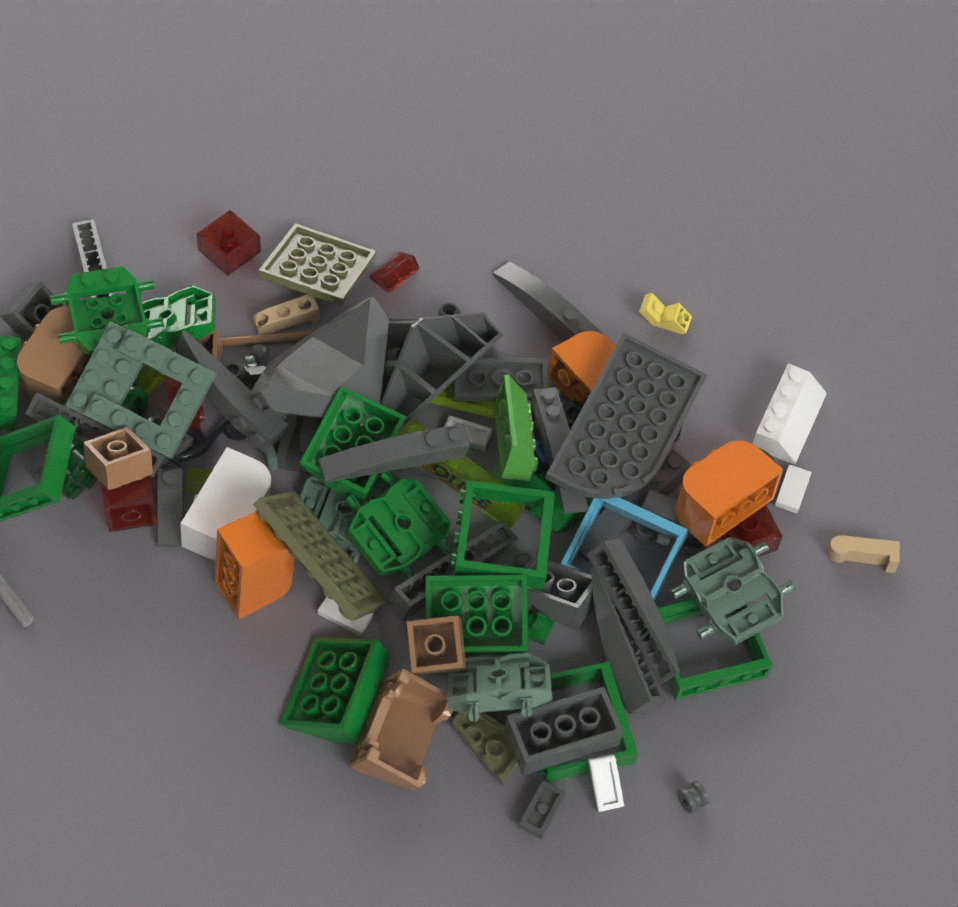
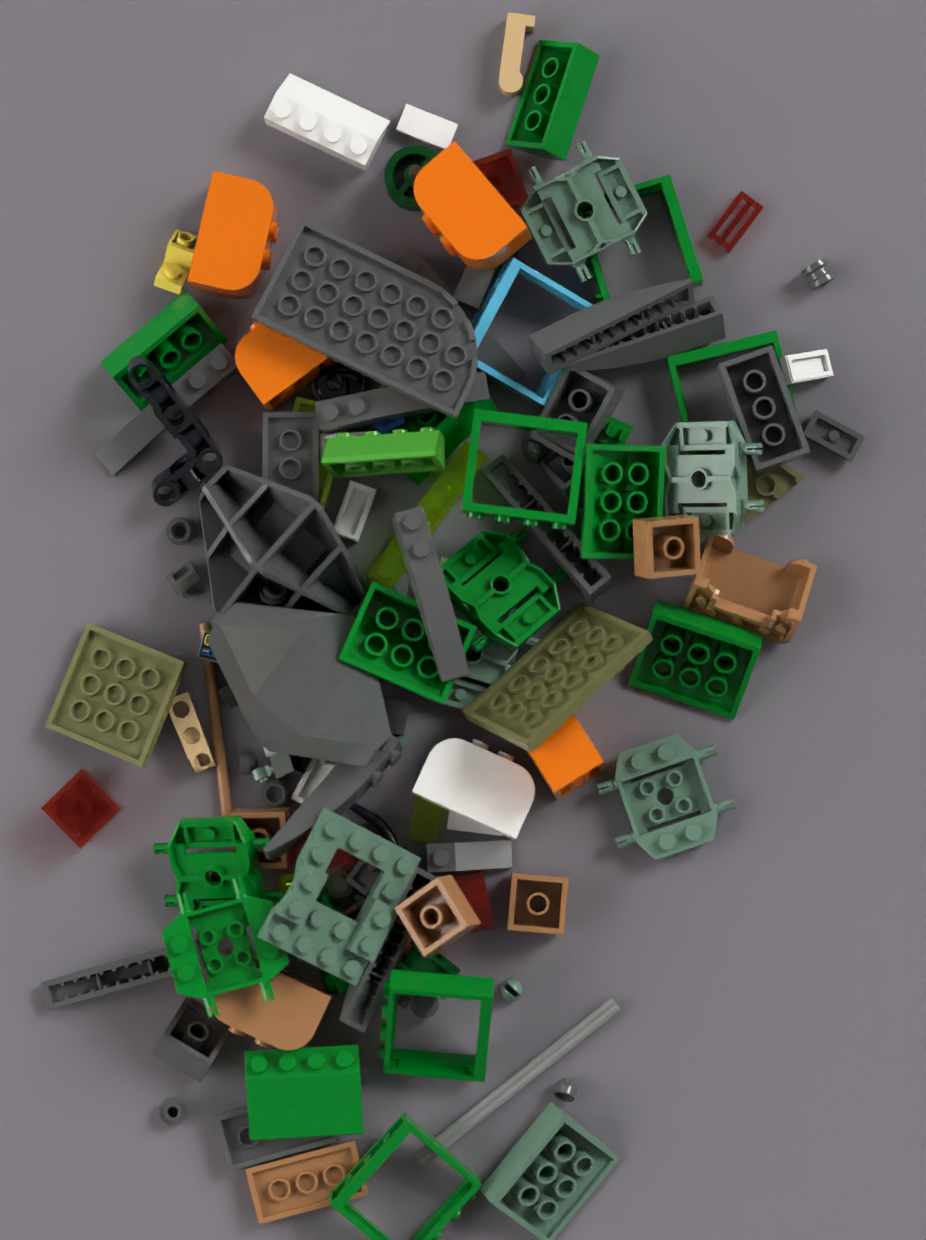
camera: 85 degrees left, 30 degrees up
clear red slope [369,252,419,293] -> none
none -> green slope [100,291,228,411]
none -> black beam [127,356,223,507]
none -> flat silver tile [166,561,203,599]
none -> orange brick [187,171,280,298]
none -> sand green hinge [500,978,523,1002]
none -> green slope [505,40,600,161]
none -> medium nougat brick [507,872,569,935]
none -> sand green piece [596,733,736,860]
none -> clear red tile [707,191,764,253]

